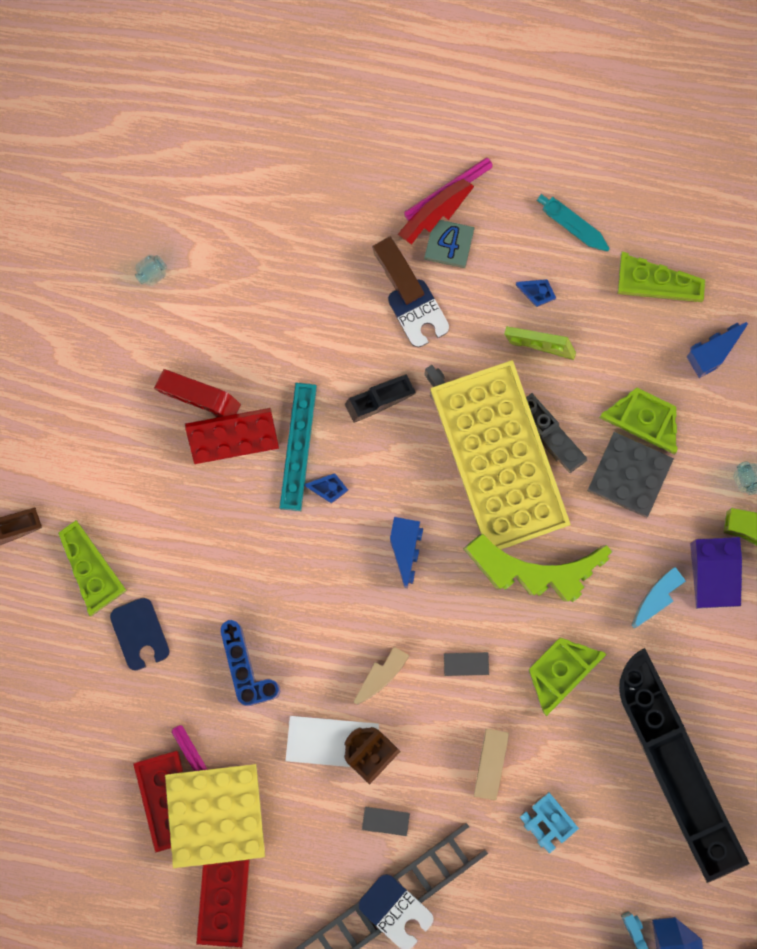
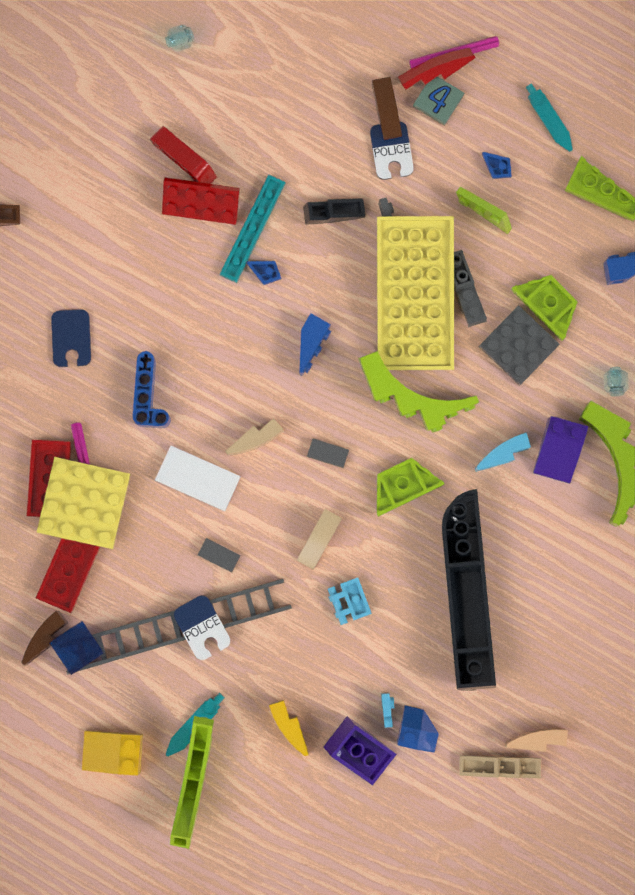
camera: 15 degrees right, 5 degrees up
lime wing [58,520,127,617] -> none
reddish brown slope [344,727,401,785] -> none

